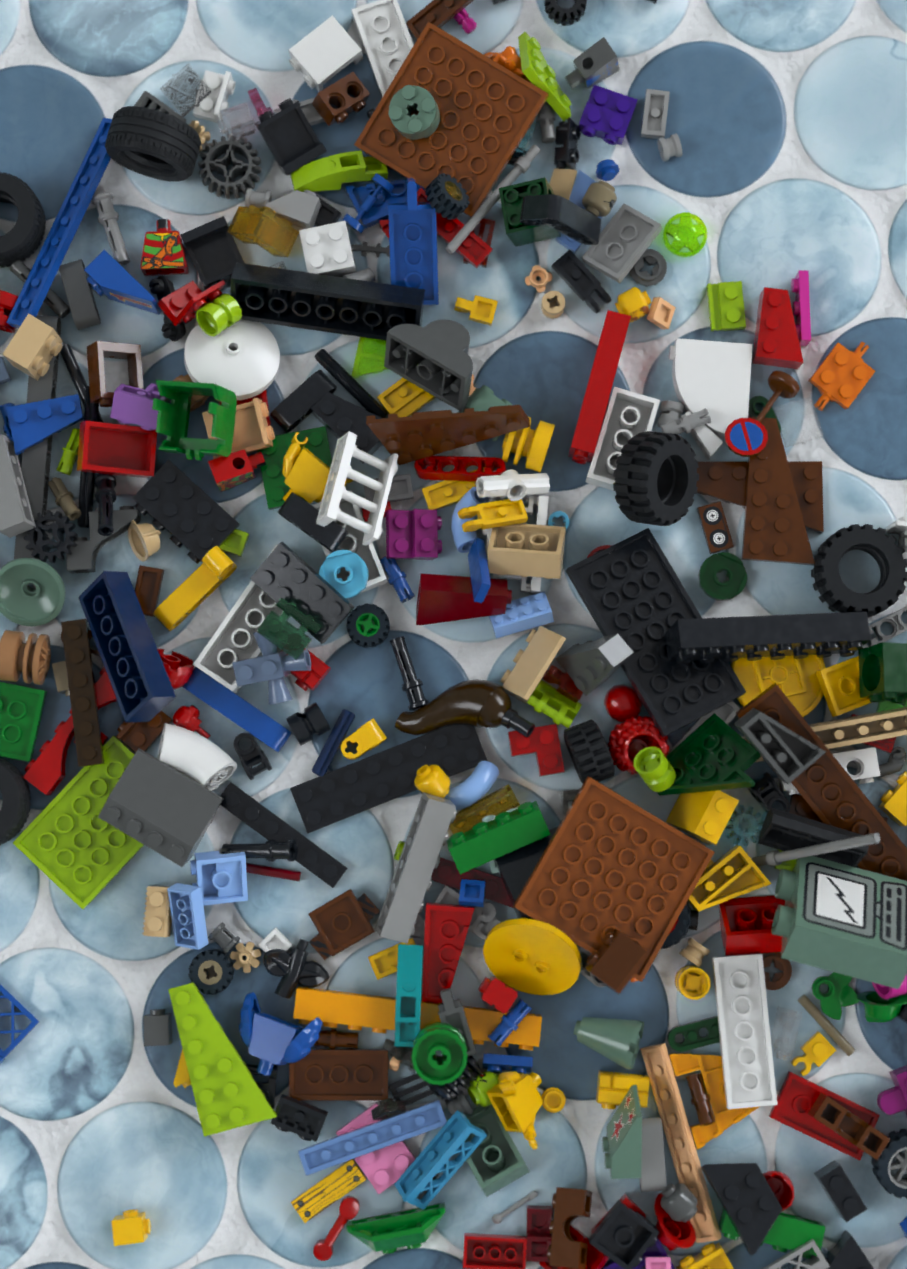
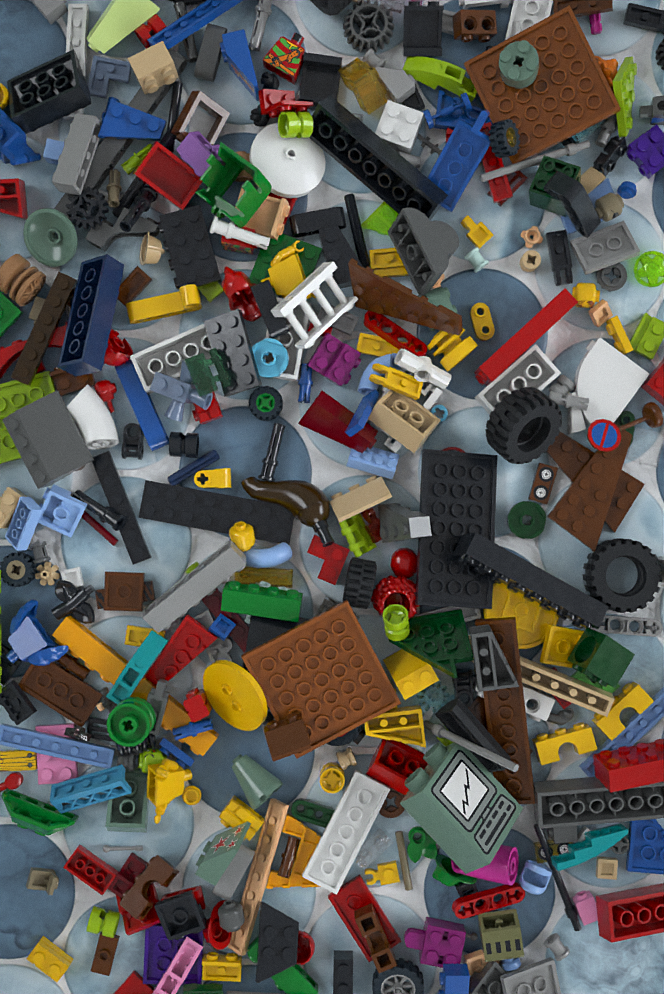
camera: 30 degrees right, 5 degrees up
none -> white pin [209,216,270,250]
none -> red head [221,266,262,322]
none -> light aqua bush [464,247,489,273]
none -> yellow plate [470,303,495,341]
none -> yellow plate [606,316,633,355]

